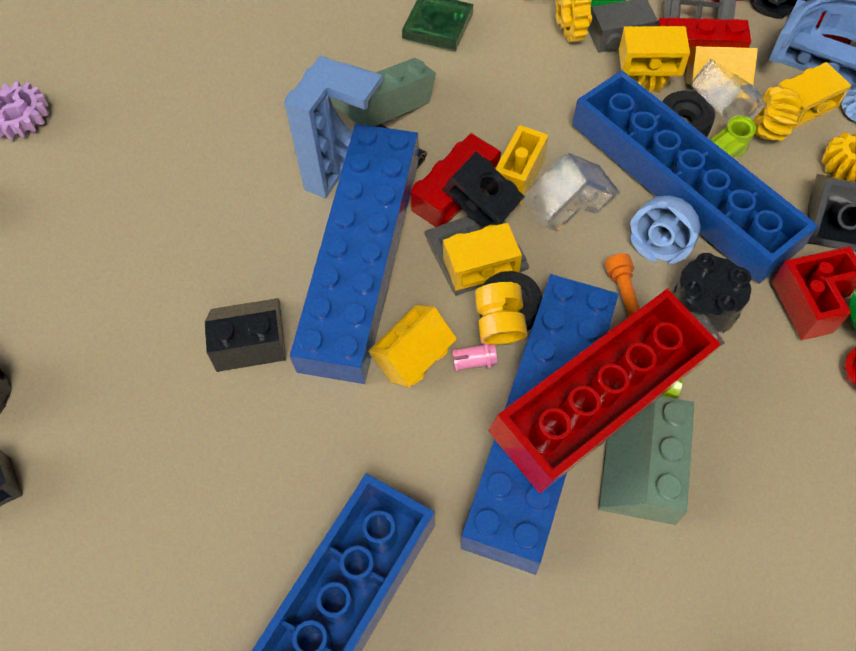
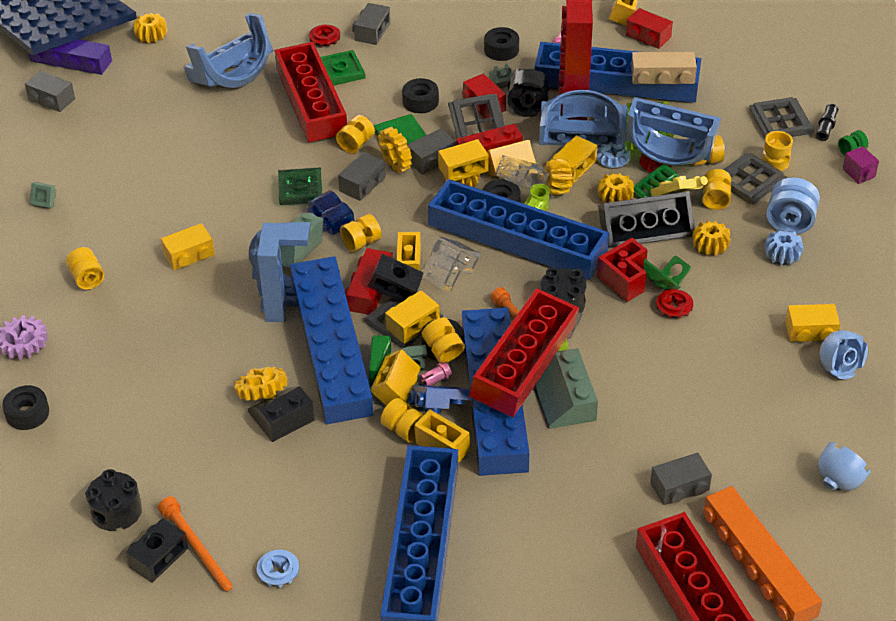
camera: 25 degrees left, 15 degrees down
light blue cylinder [630,195,701,264] -> none
none -> yellow wheel [66,247,105,290]
none -> orange piece [157,496,232,591]
none -> yellow brick [161,223,215,270]
none -> yellow gear [234,366,288,401]
none -> light blue gear [257,550,300,588]
none -> clear blue brick [307,190,355,235]
none -> dark grey brick [338,152,386,201]
none -> yellow wheel [340,213,382,252]
none -> green slope [369,335,392,387]
none -> yellow wheel [381,398,424,443]
none -> sand green tile [402,345,427,370]
none -> blue plate [408,385,473,413]
none -> yellow brick [414,410,470,463]

